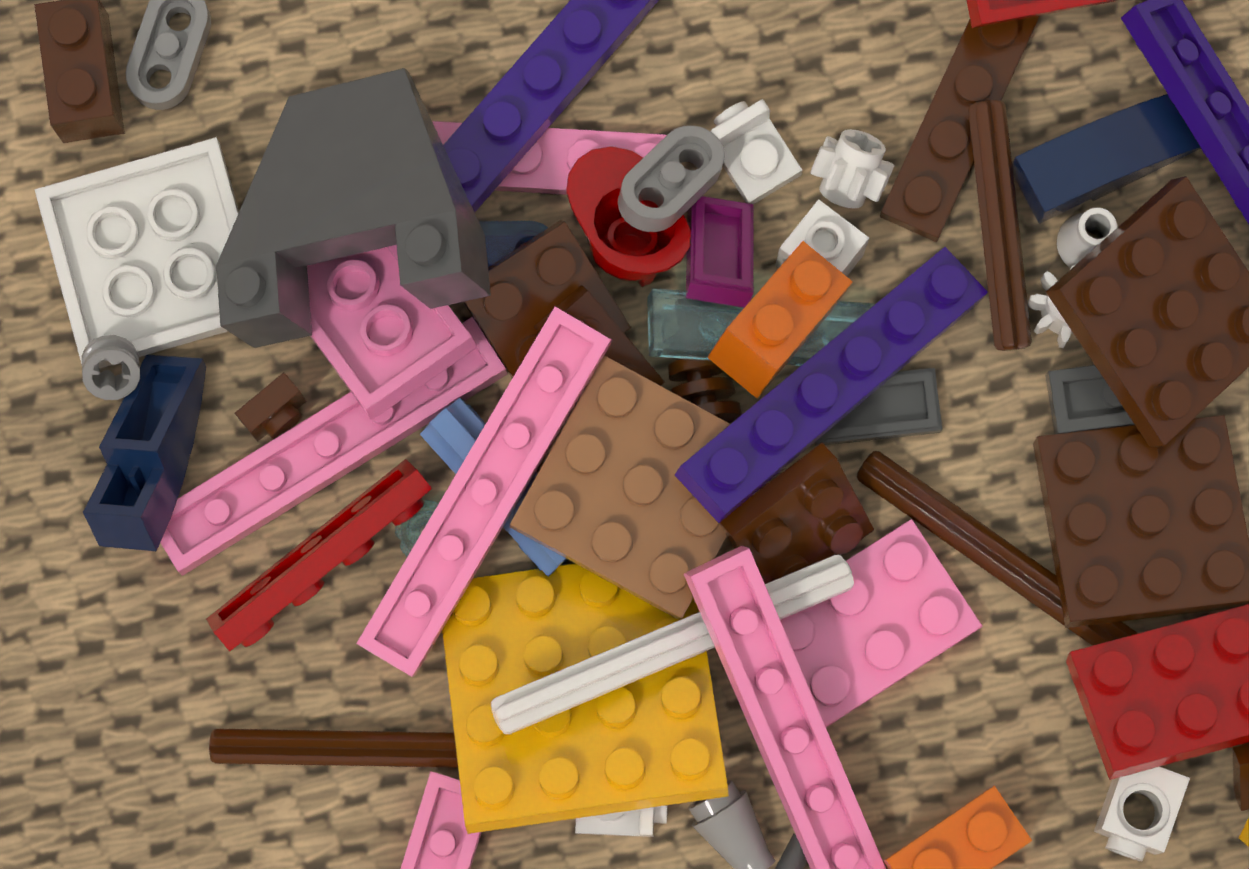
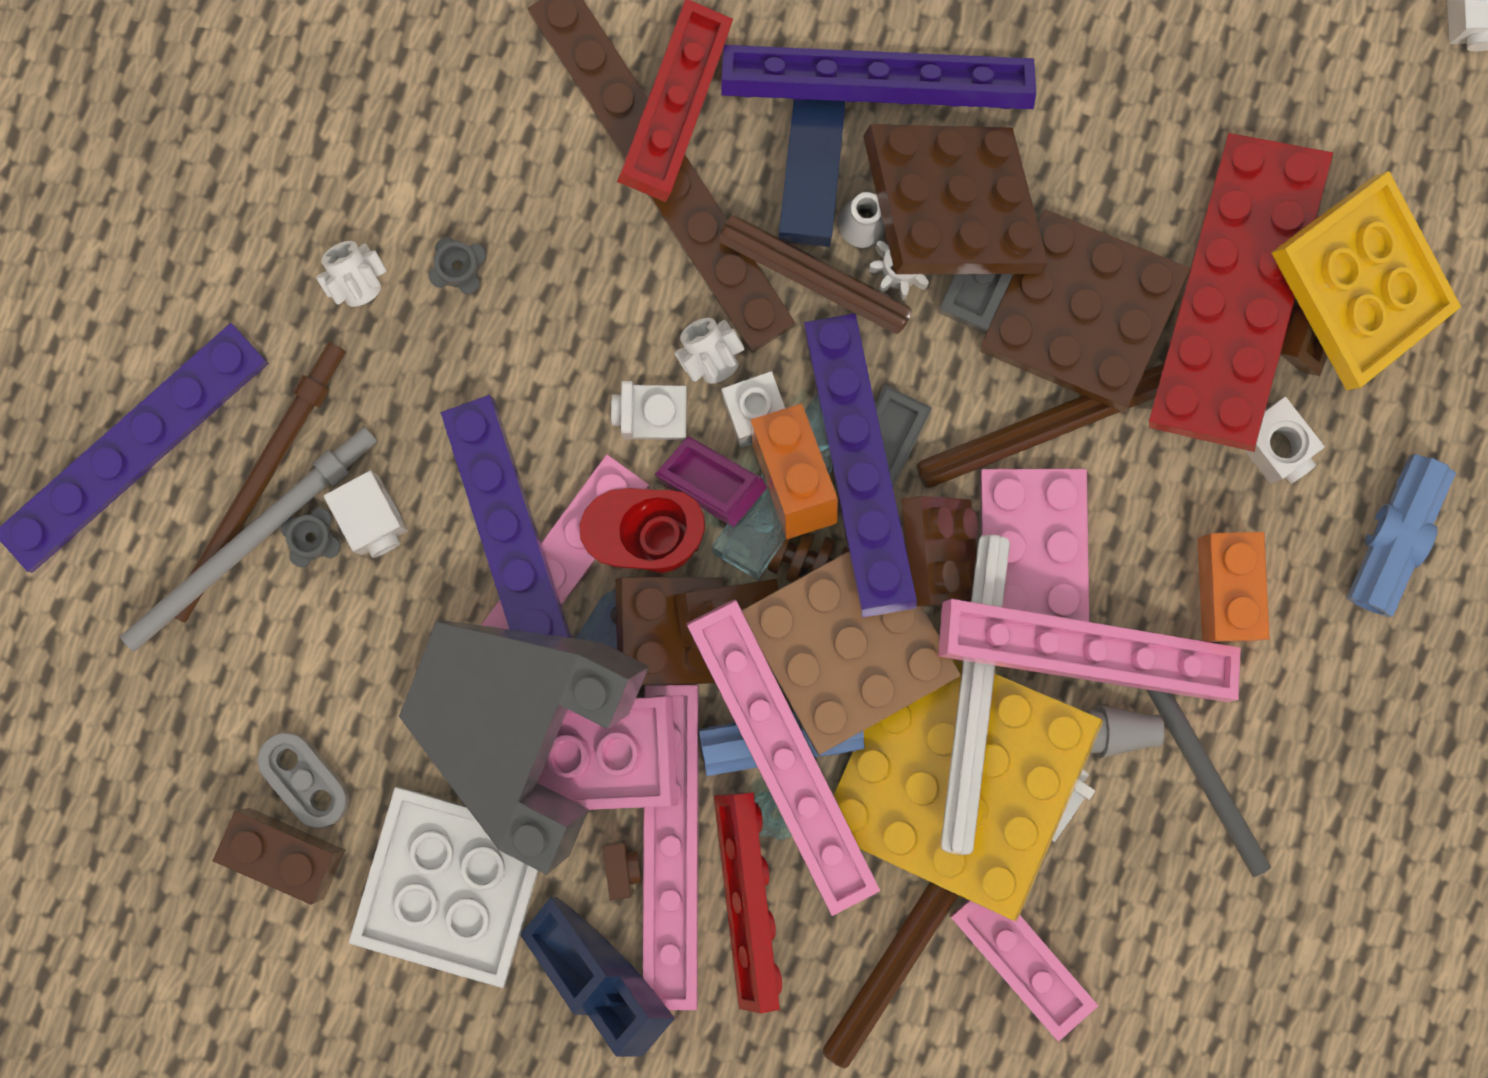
camera: 60 degrees left, 5 degrees up
light grey bush [81,335,140,400] -> none
light grey plate [618,125,725,232] -> none

